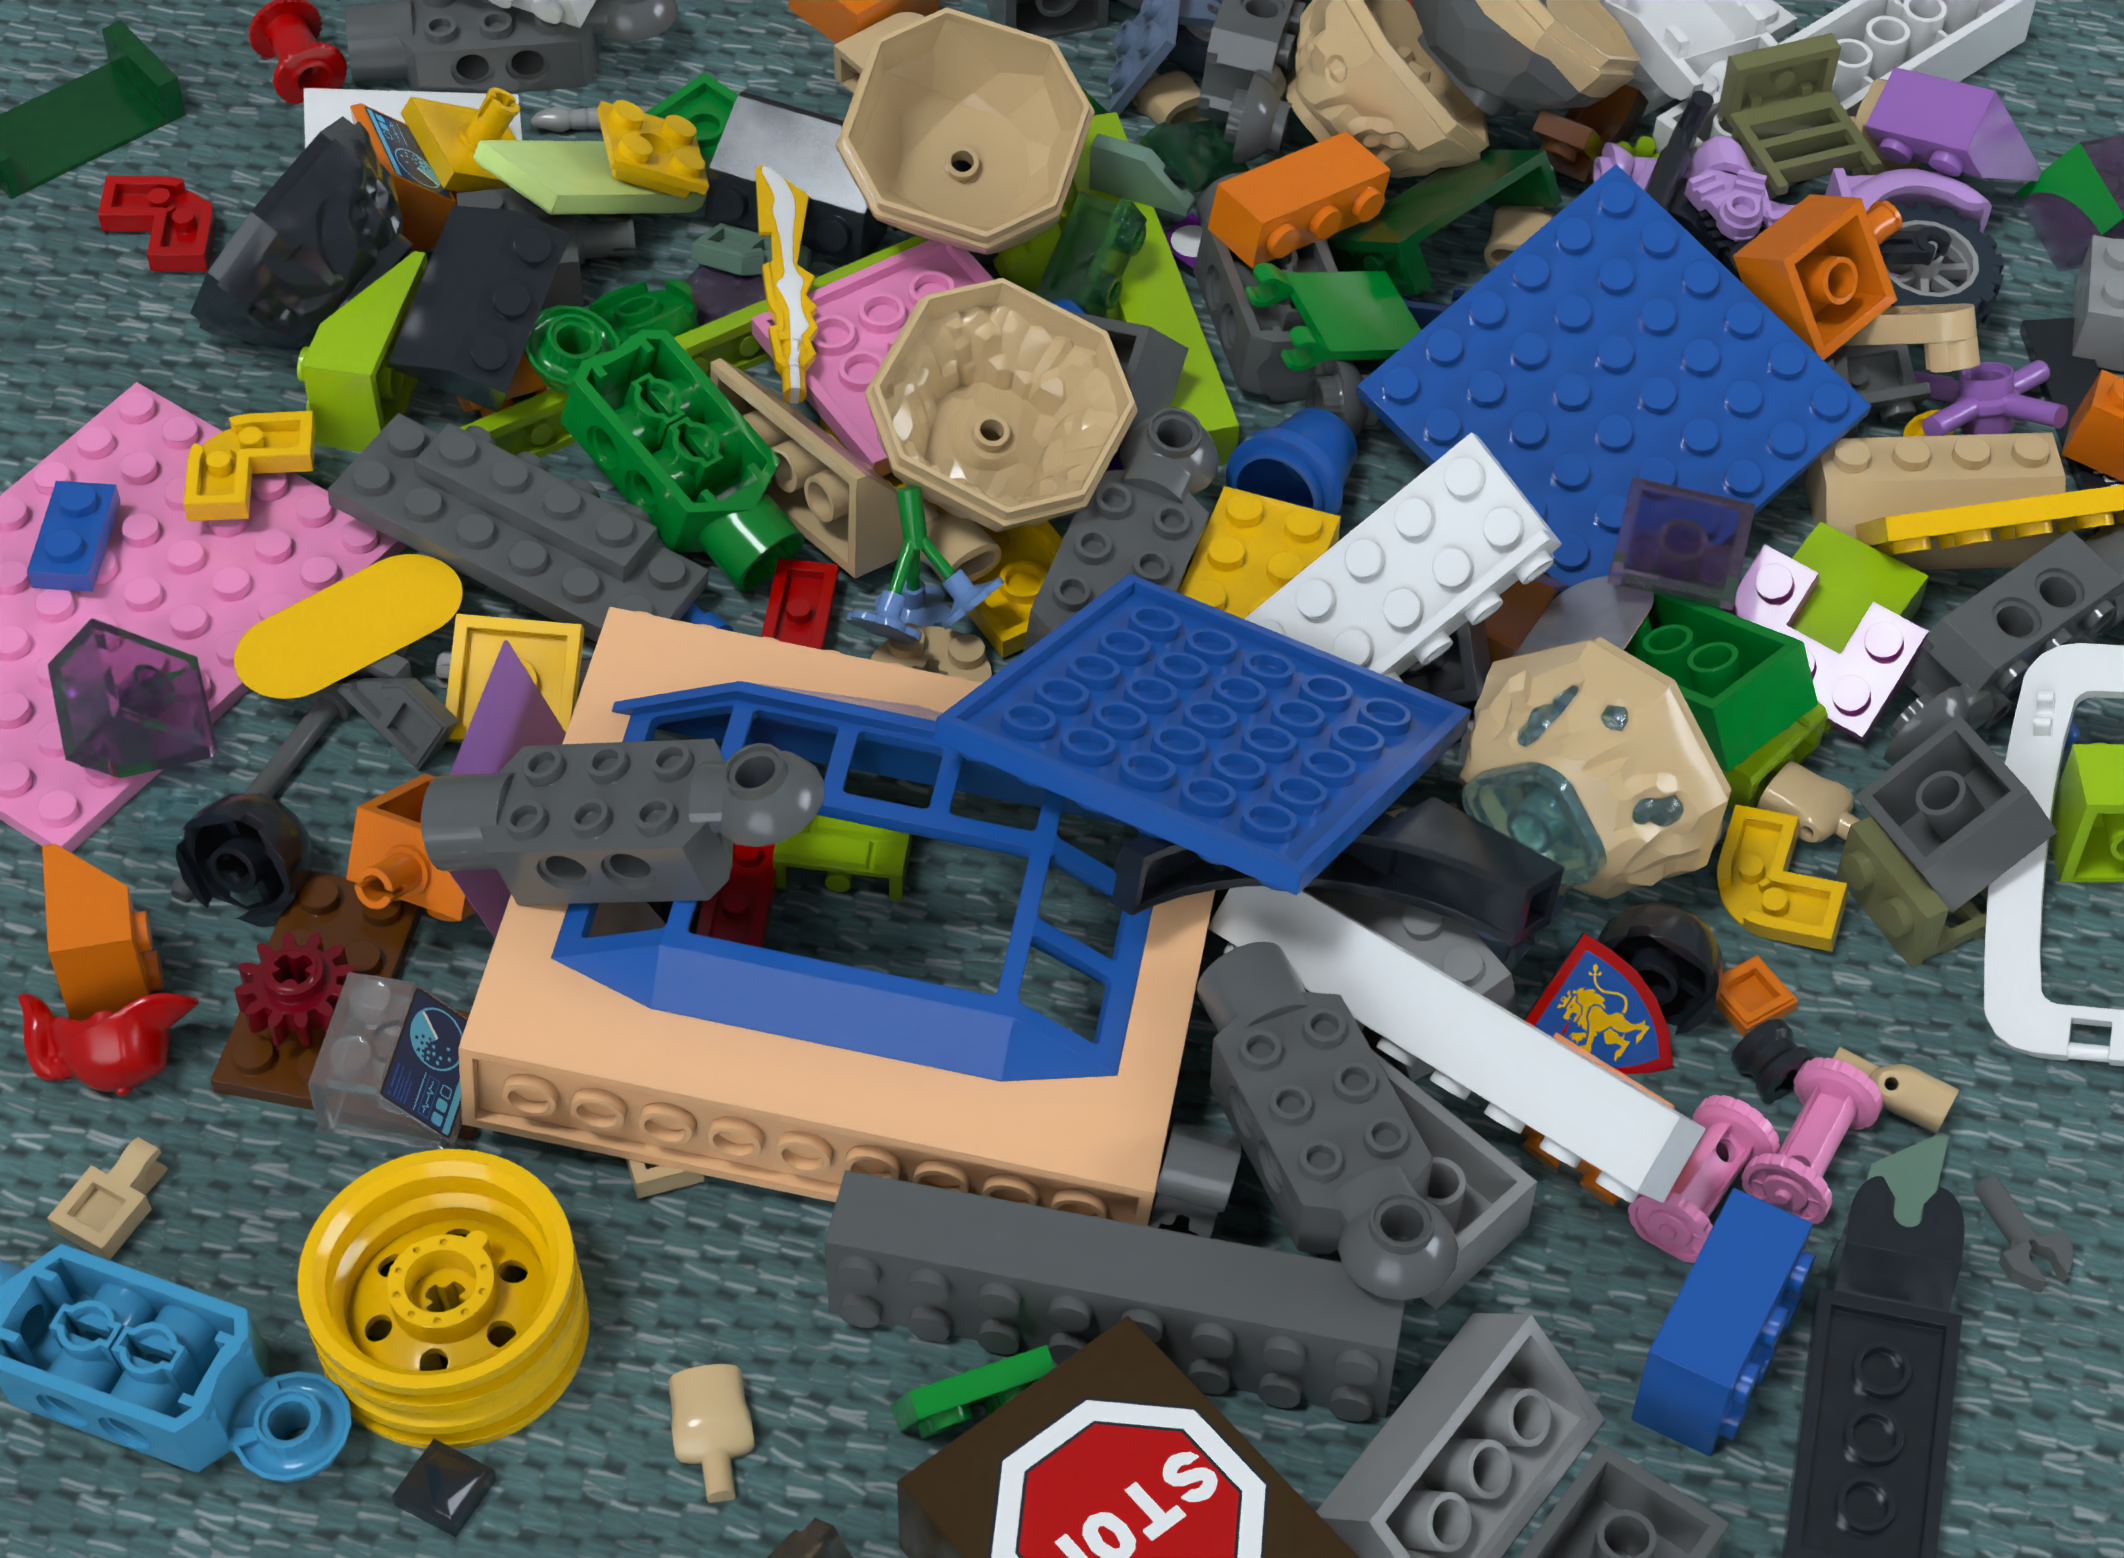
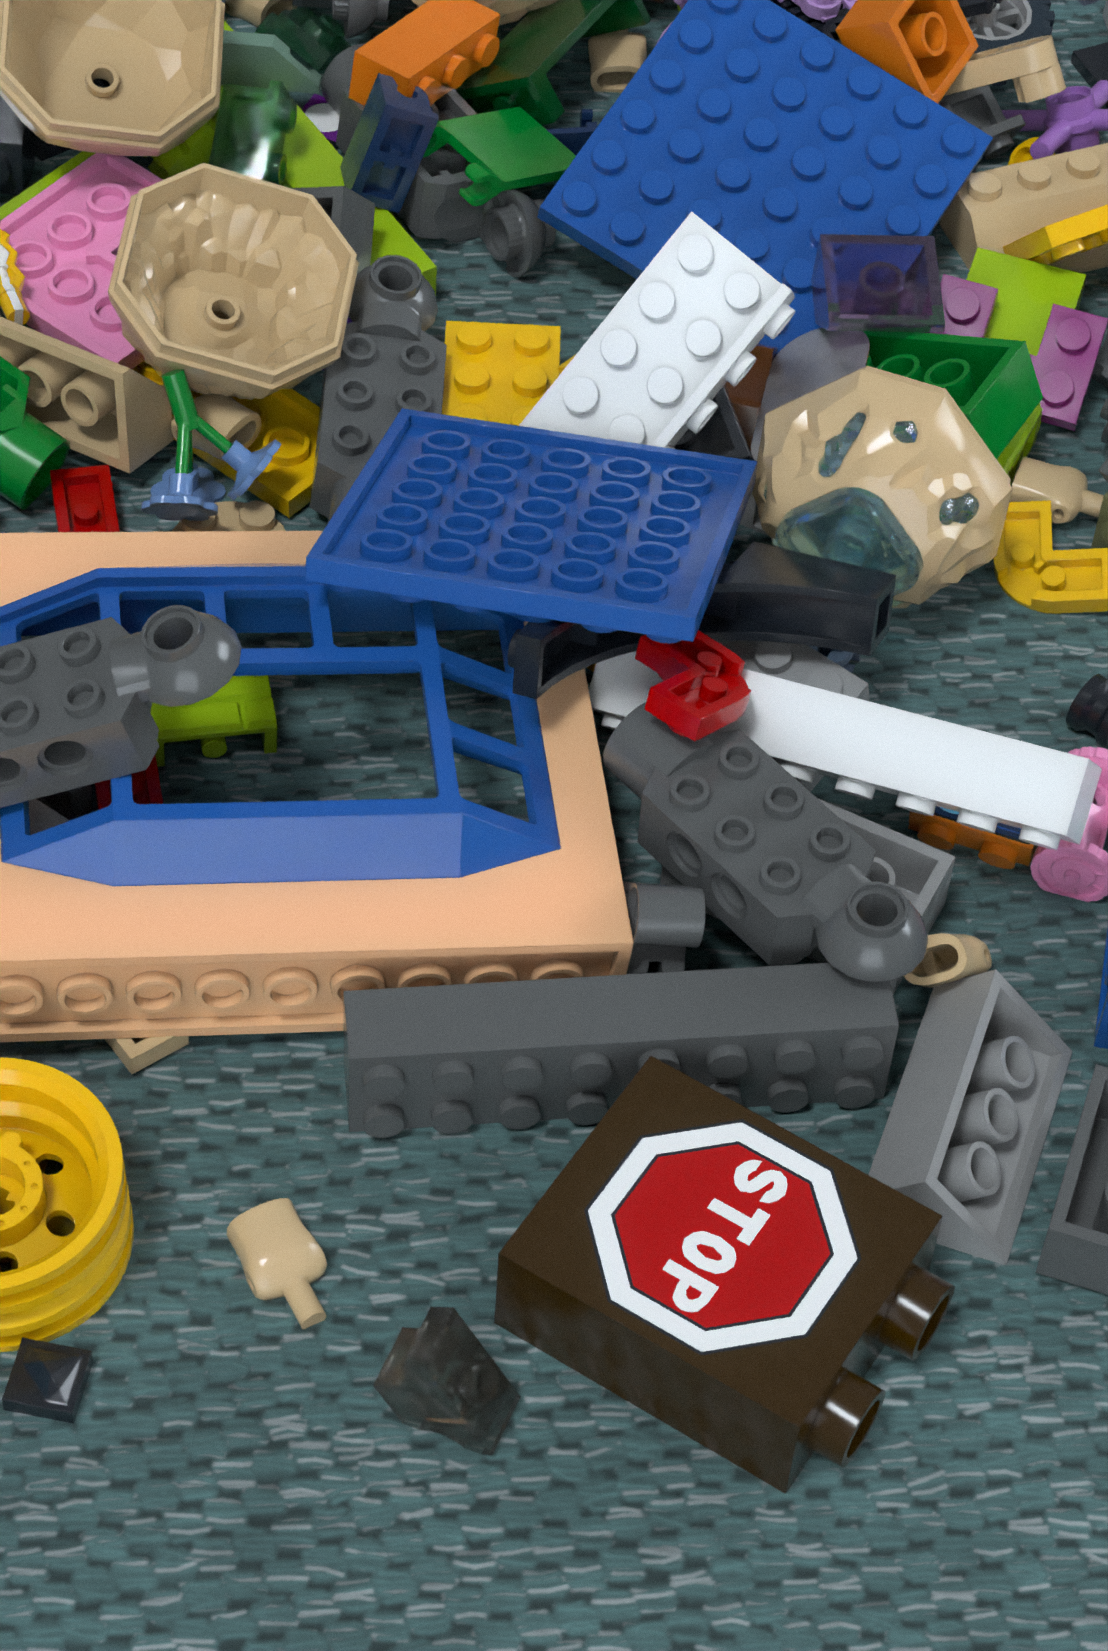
camera: 20 degrees left, 0 degrees up
green plate [890,1345,1055,1439] -> none
blue piece [1226,408,1358,515] -> none
shield [1523,932,1673,1075] -> none
black cylinder [1597,902,1723,1034] -> none
orange tile [1716,955,1798,1038] -> none
none -> dark blue hinge [340,73,439,213]
none -> red plate [635,630,752,742]
none -> tan piece [904,933,992,988]

